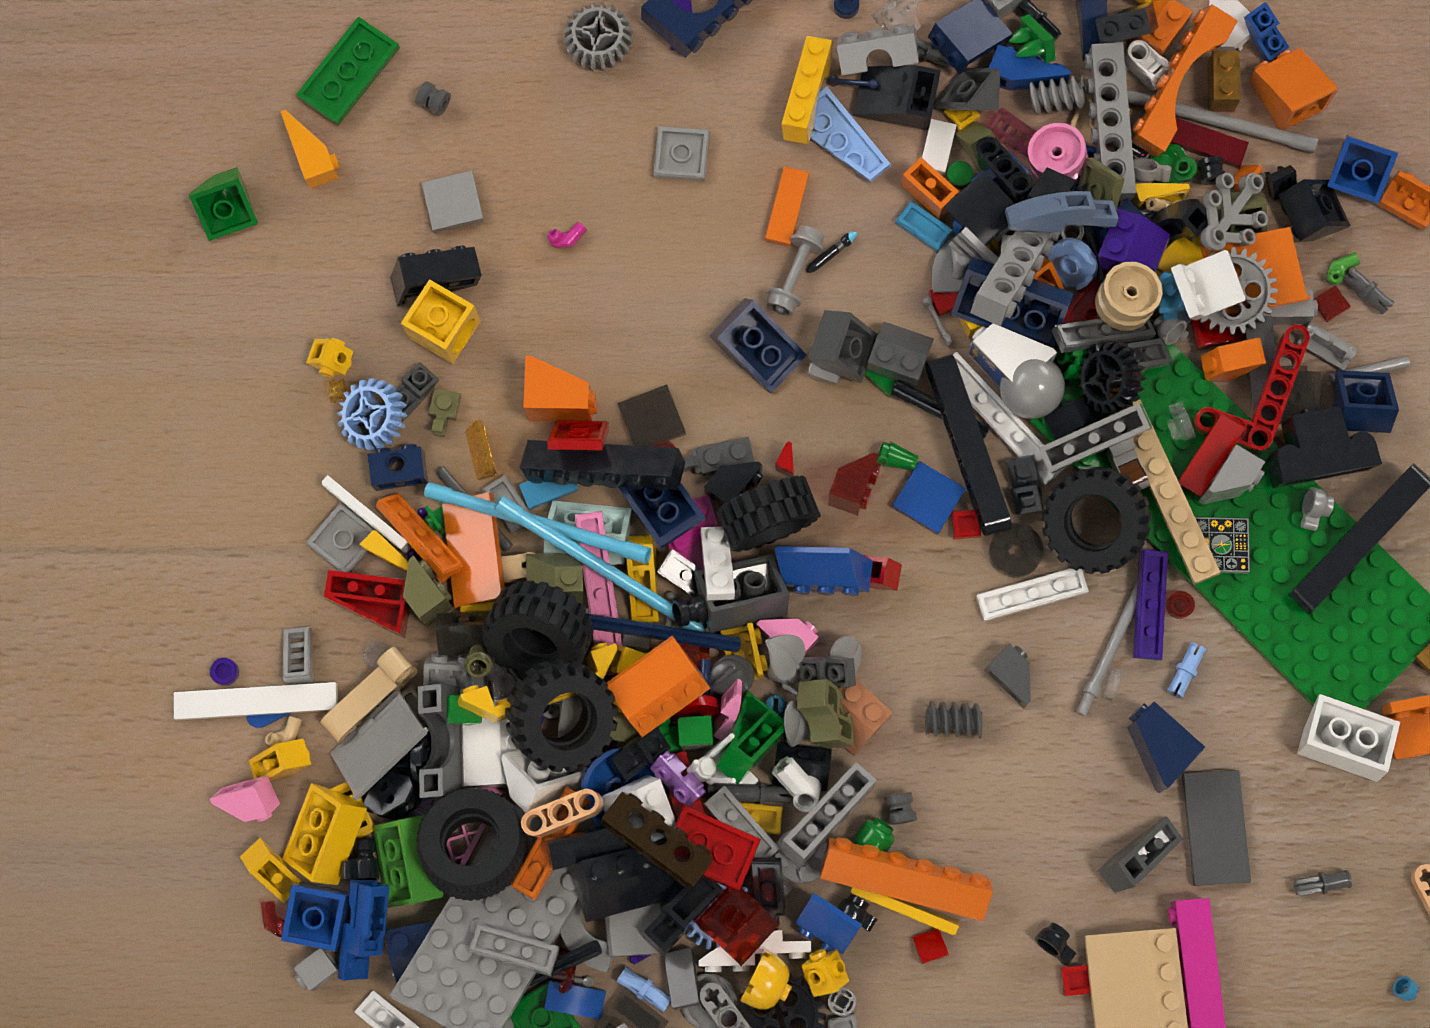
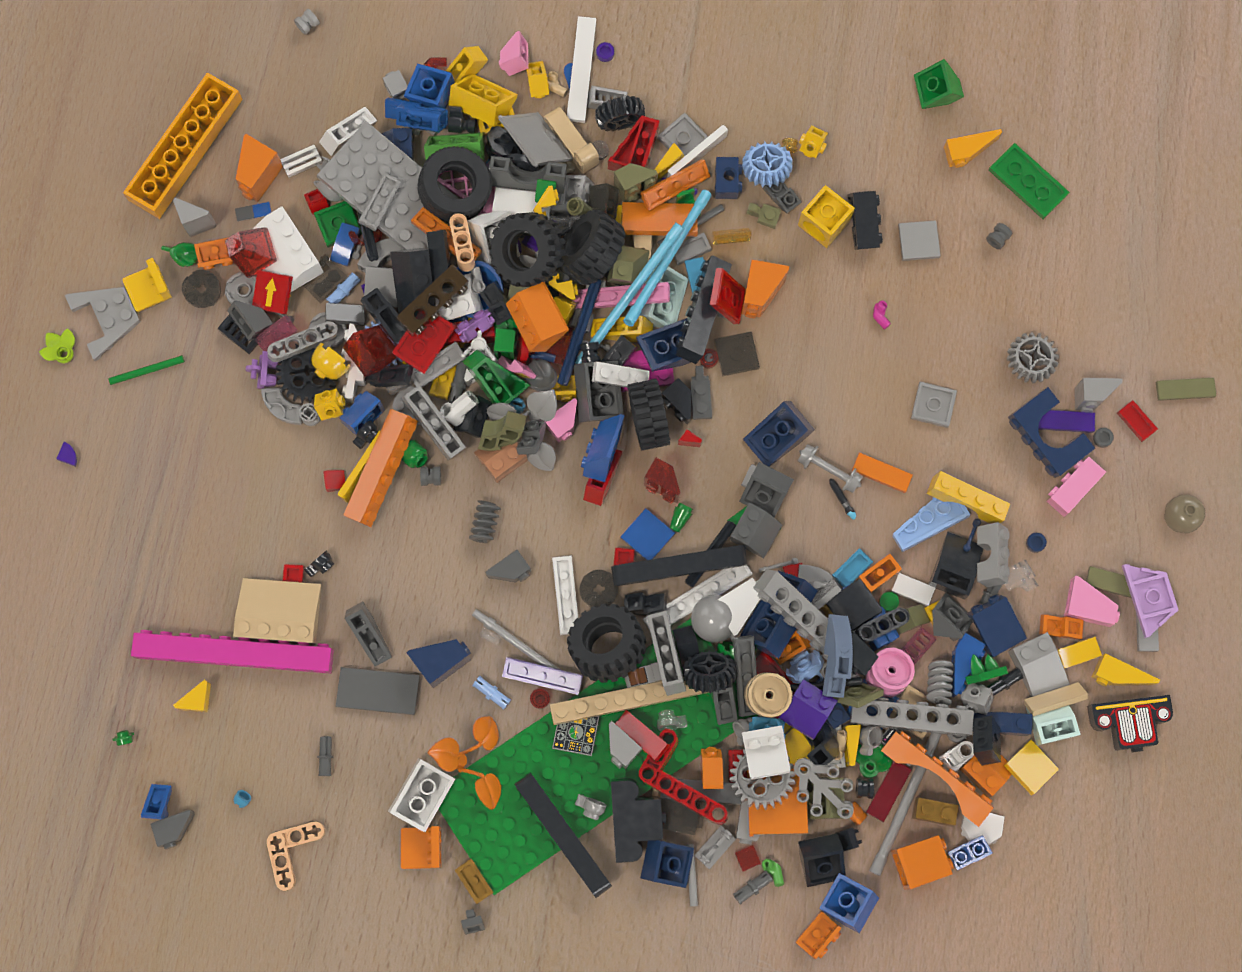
camera: 90 degrees right, 0 degrees up
none -> orange plant [427,716,501,810]
none -> light grey arm [471,267,485,293]
none -> black gear [595,95,645,132]
none -> light grey brick [961,683,994,715]

